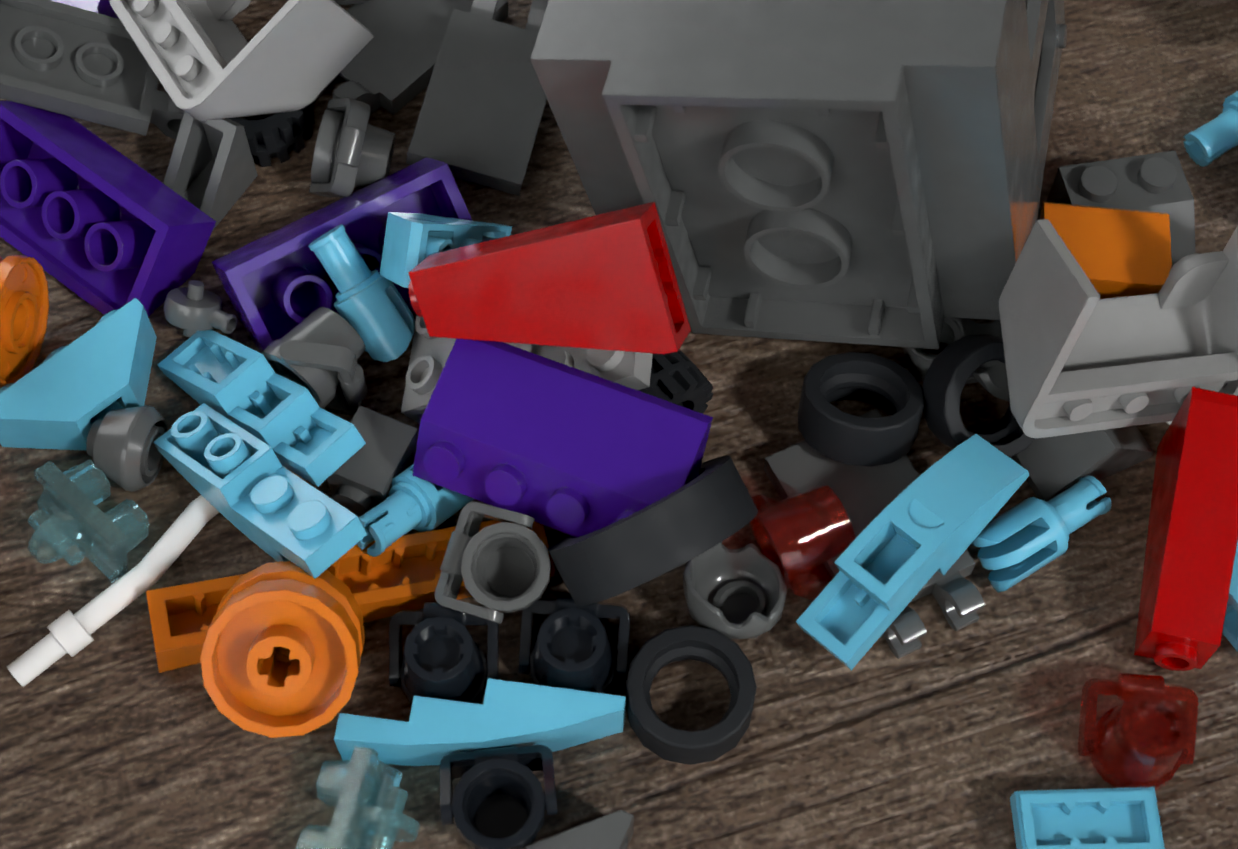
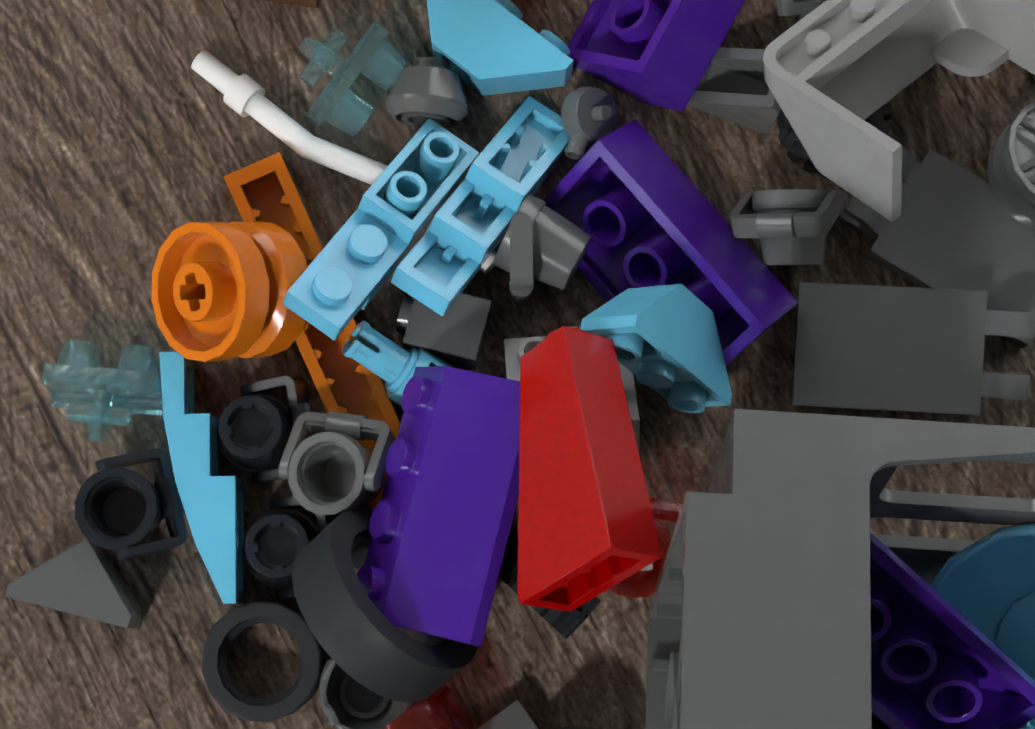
camera: 80 degrees right, 20 degrees up
medium azure arm [308,224,415,362] -> none

